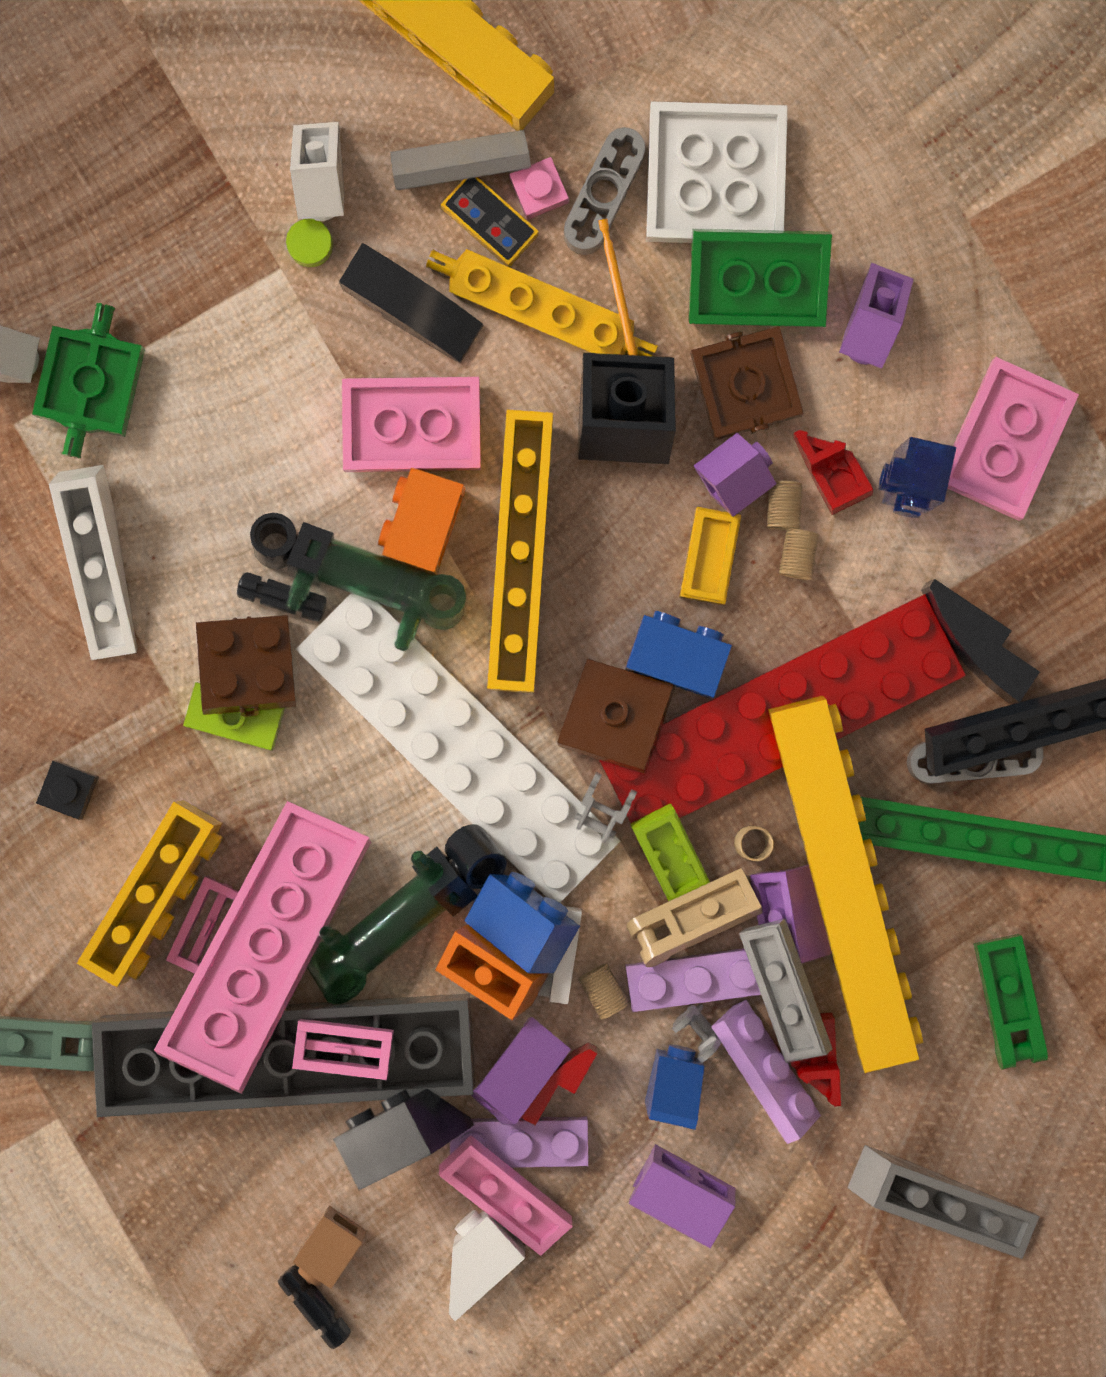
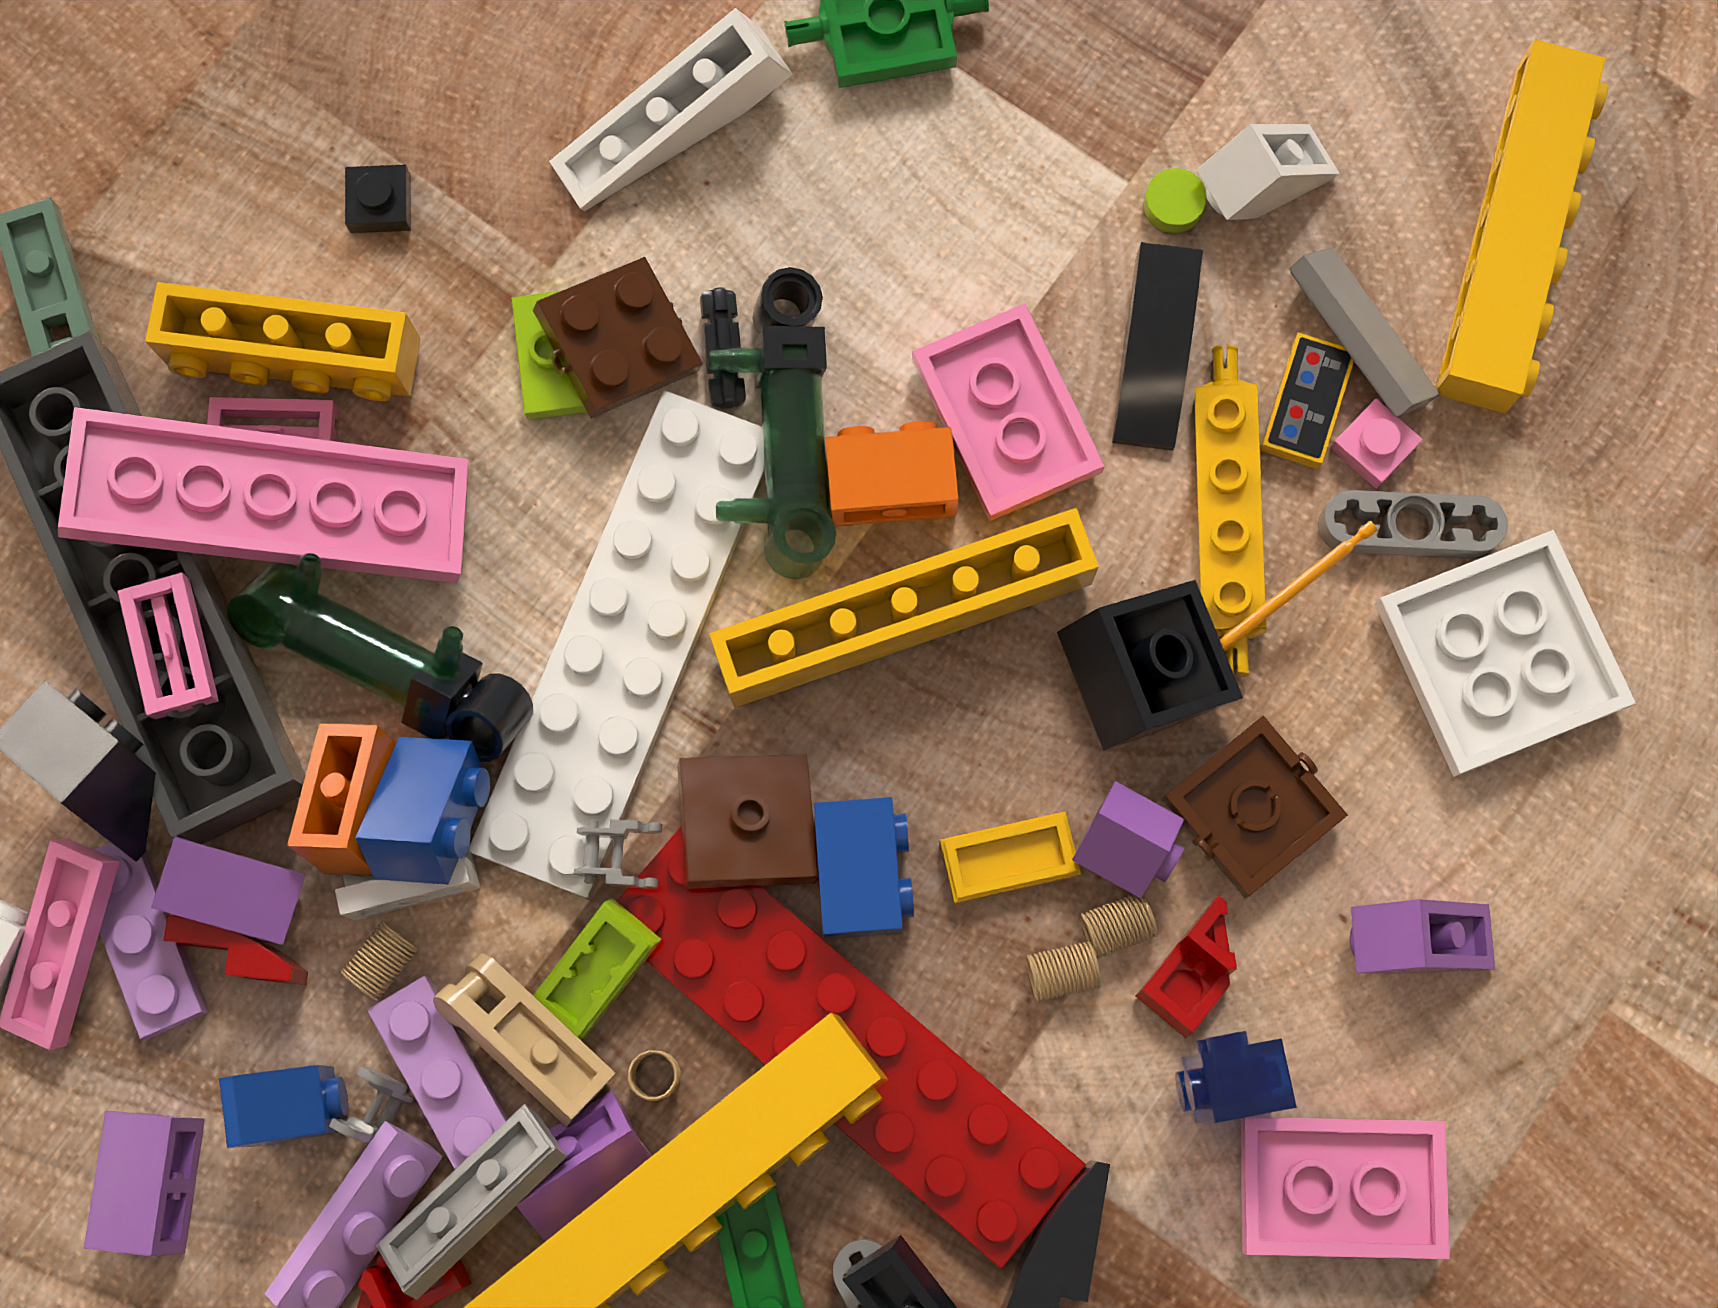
camera: 70 degrees right, 10 degrees down
green plate [688,229,832,327] -> none

